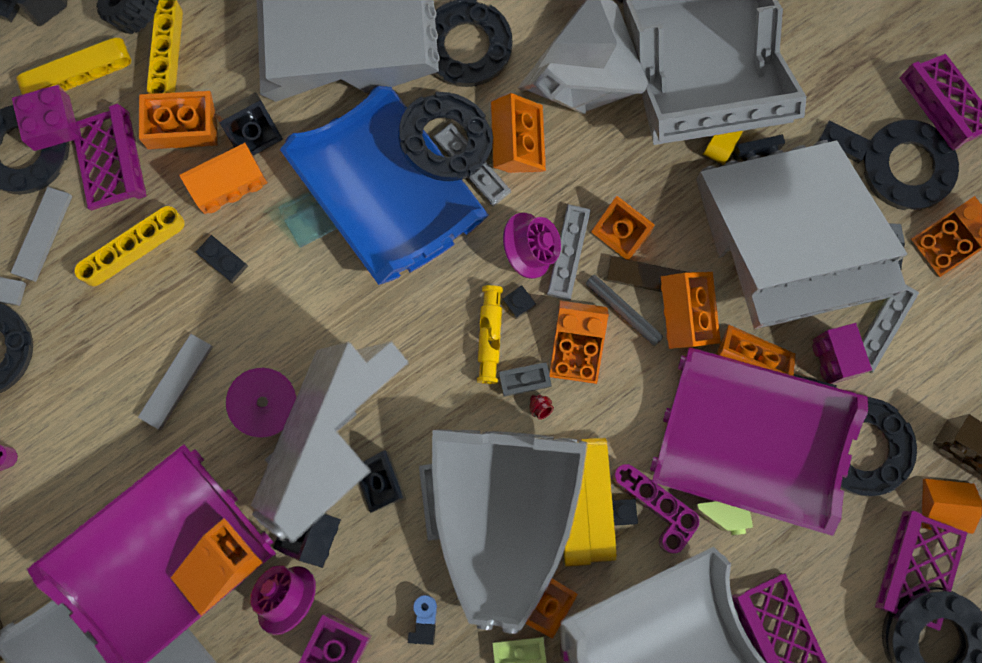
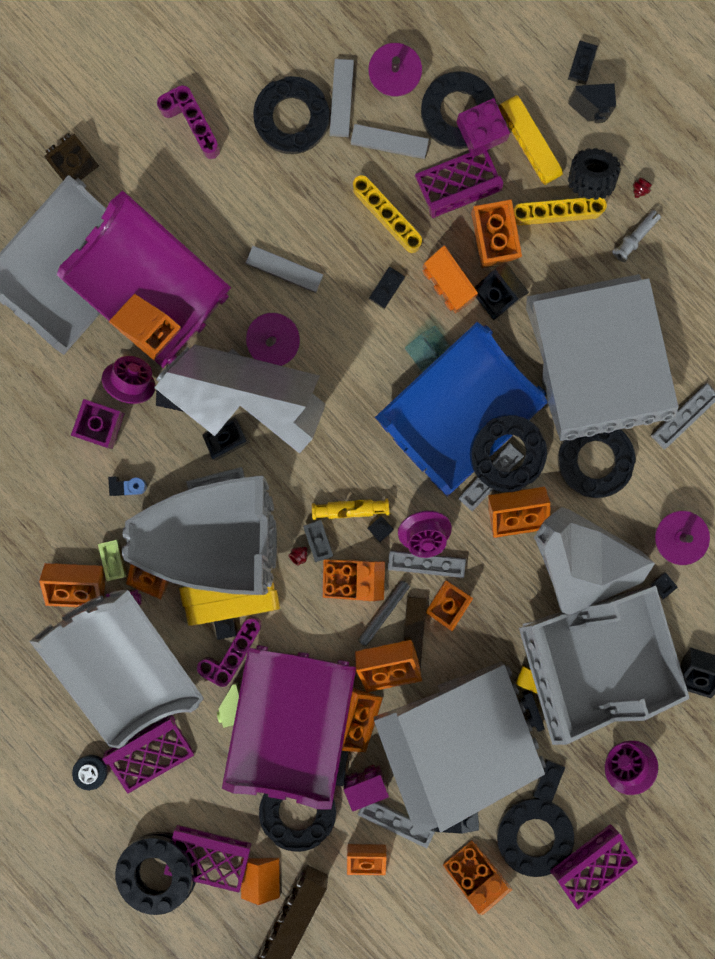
camera: 85 degrees right, 10 degrees up
none -> orange slope [347,844,387,875]
none -> magenta piece [605,740,659,795]

